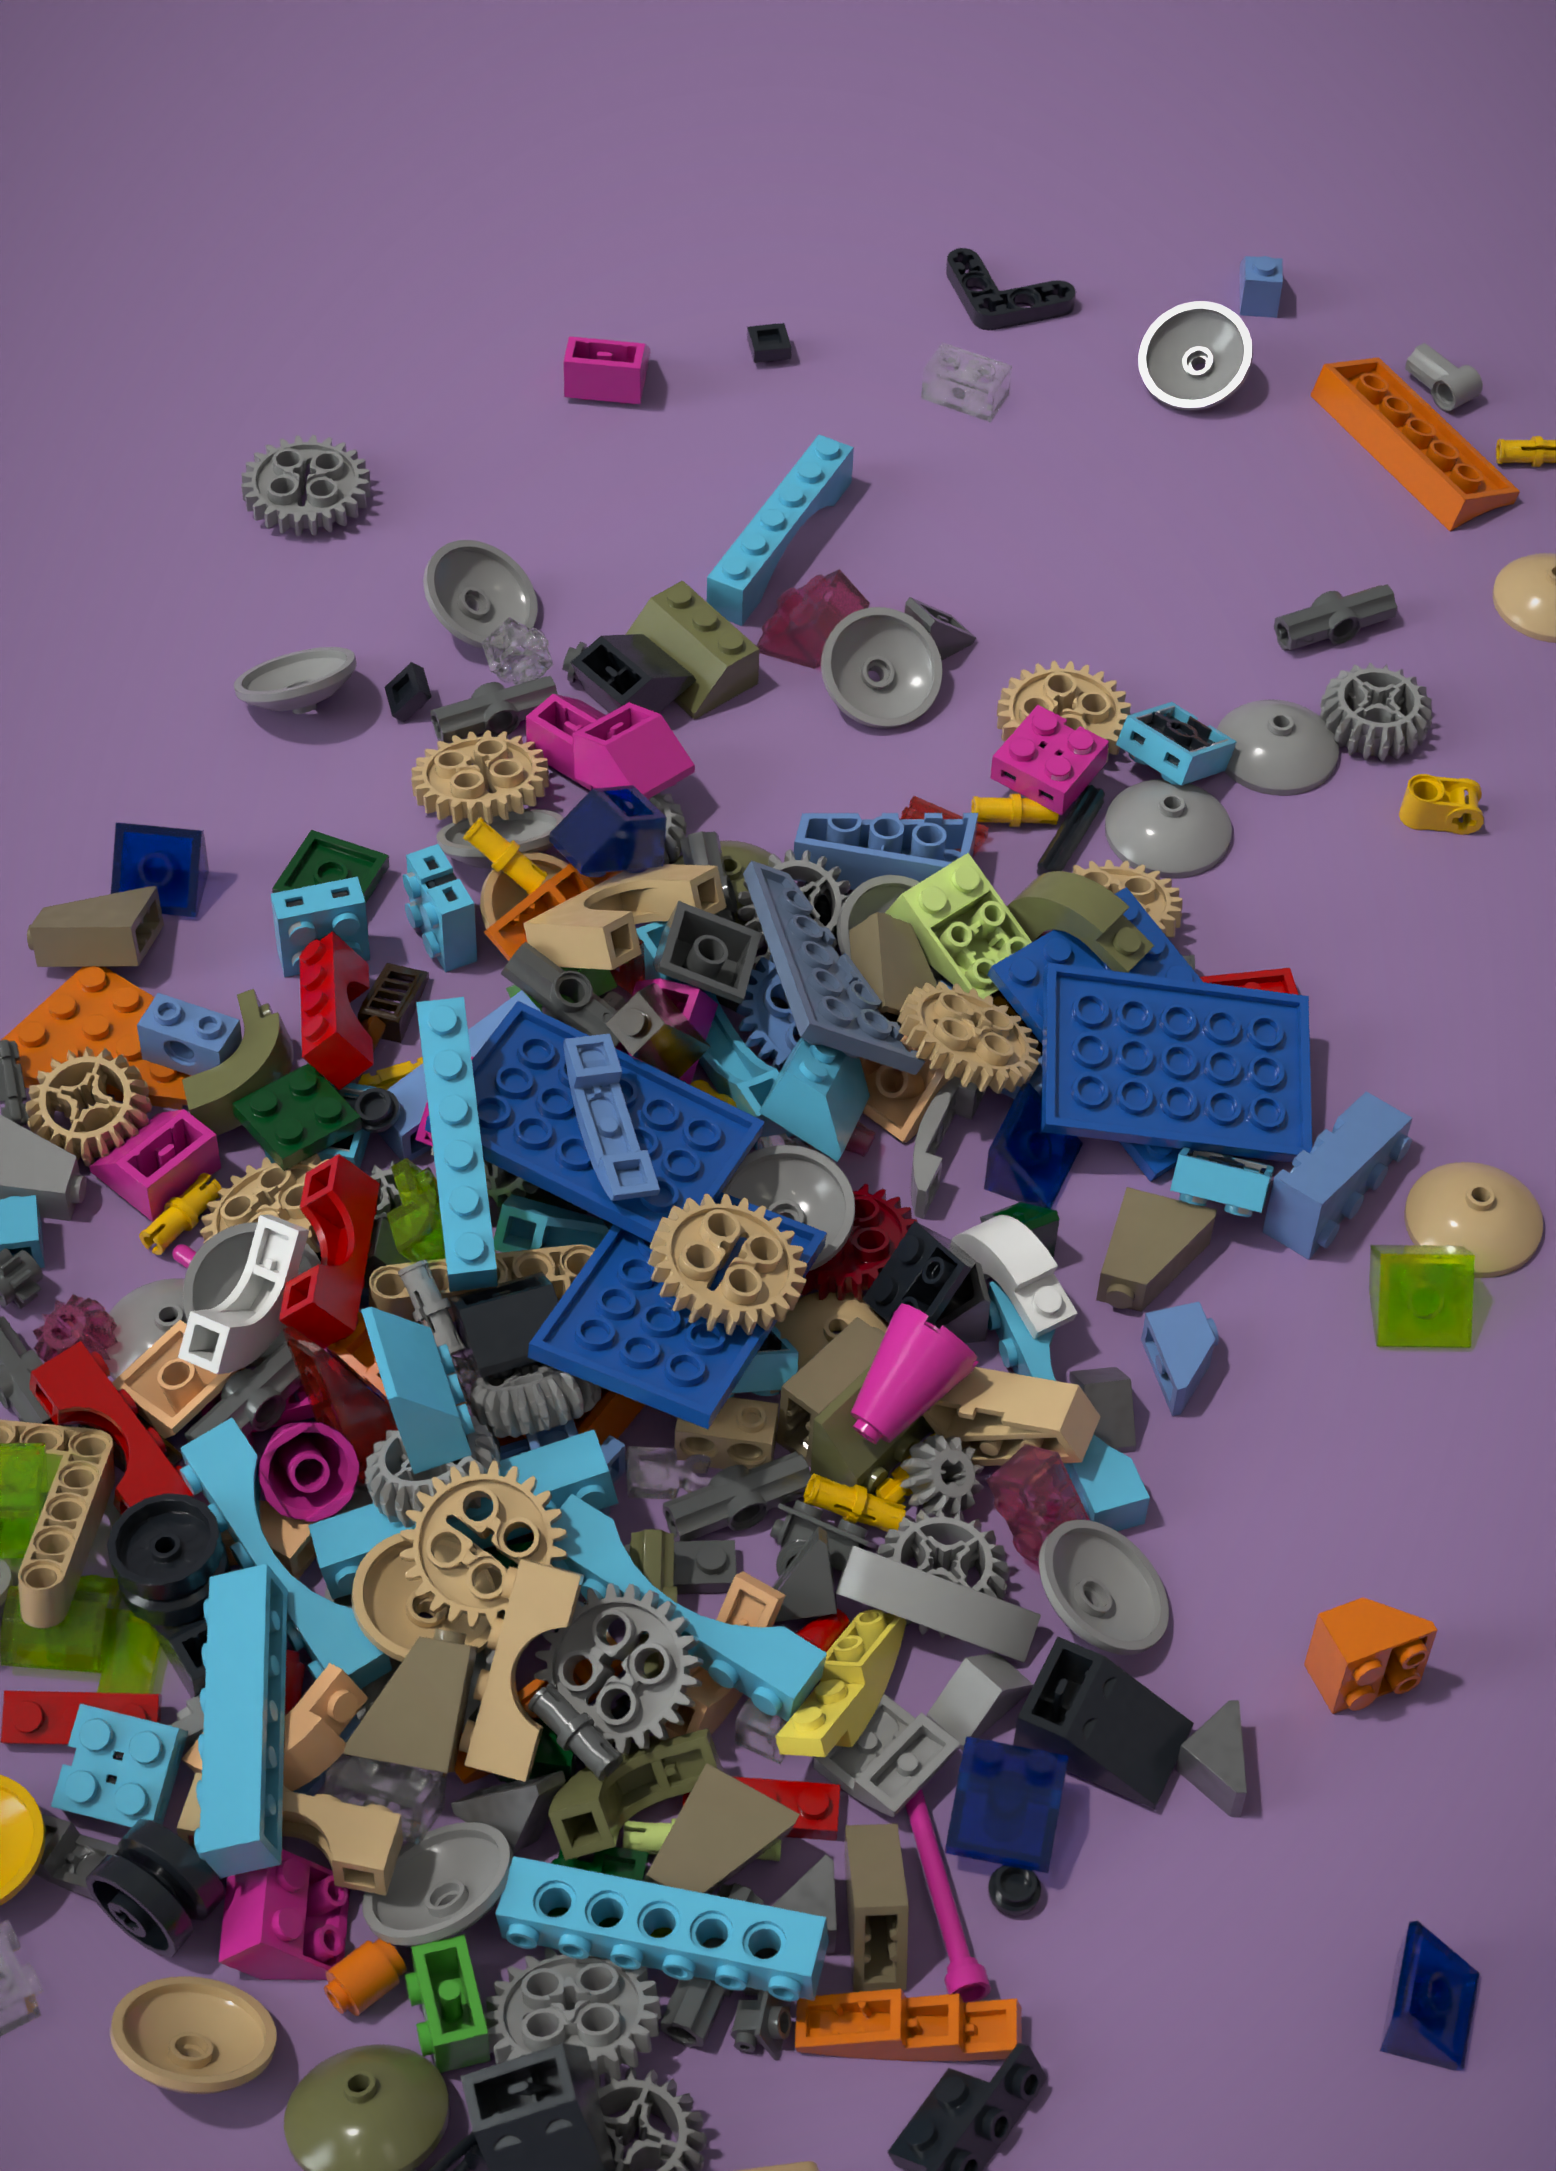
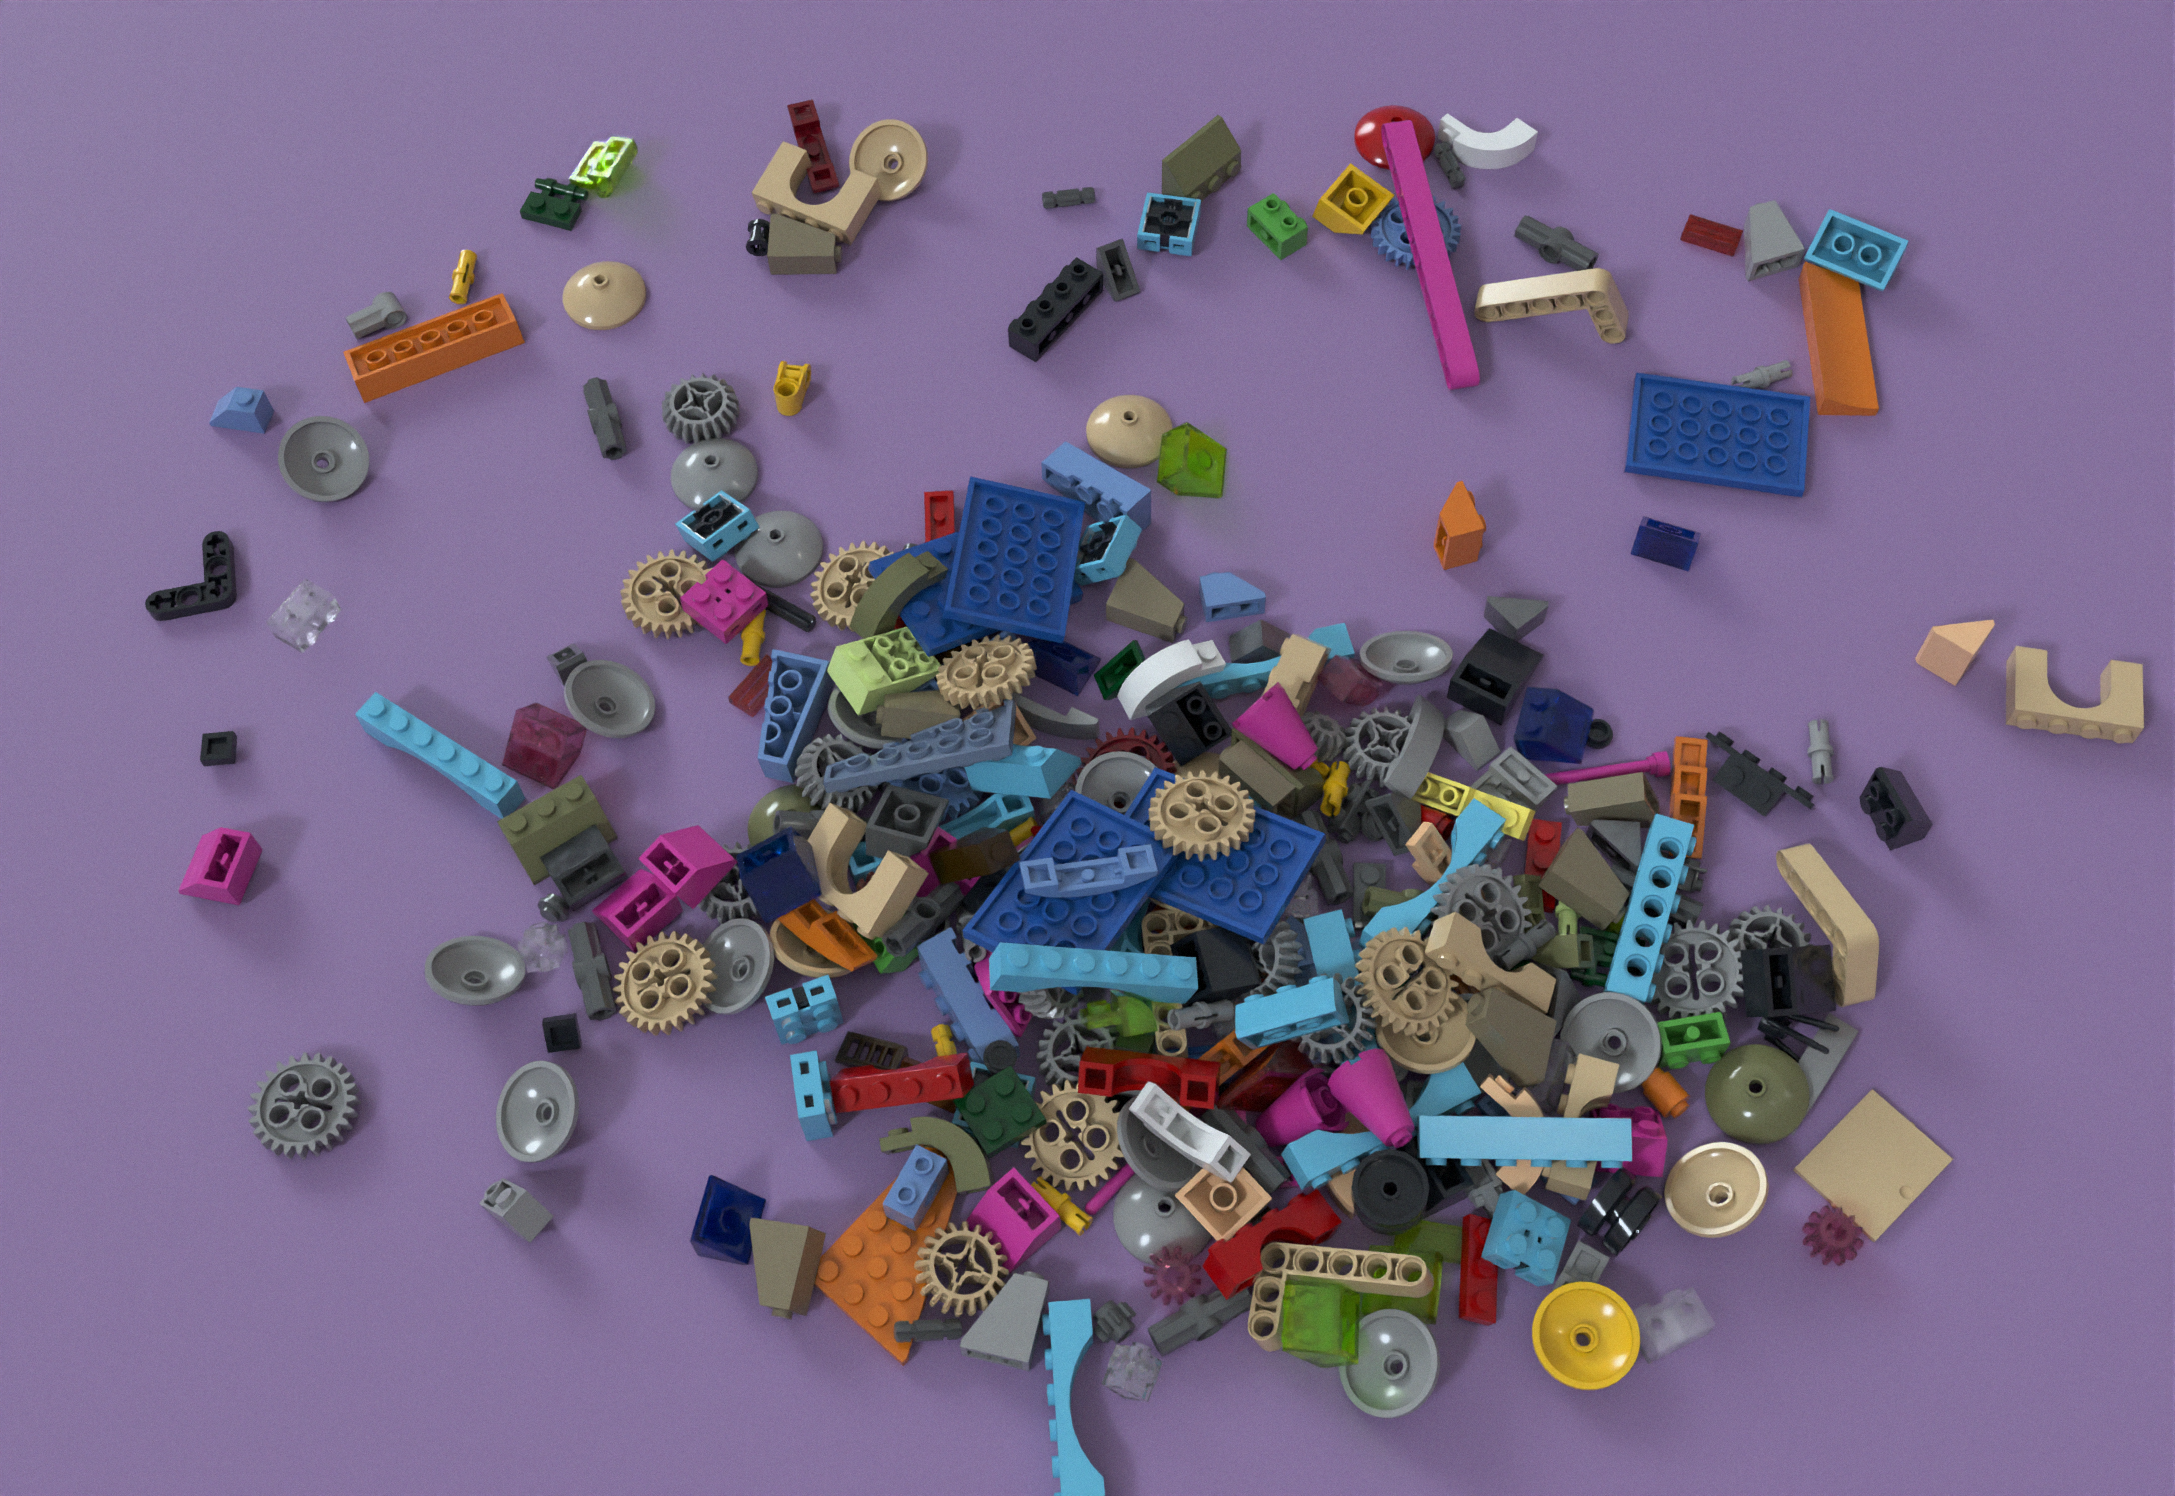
camera: 80 degrees left, 10 degrees up
dark green plate [272,830,390,904] -> none
yellow pin [463,817,548,895] -> none
none -> light grey slope [479,1178,554,1243]
none -> dark pink cone [1328,1048,1415,1148]

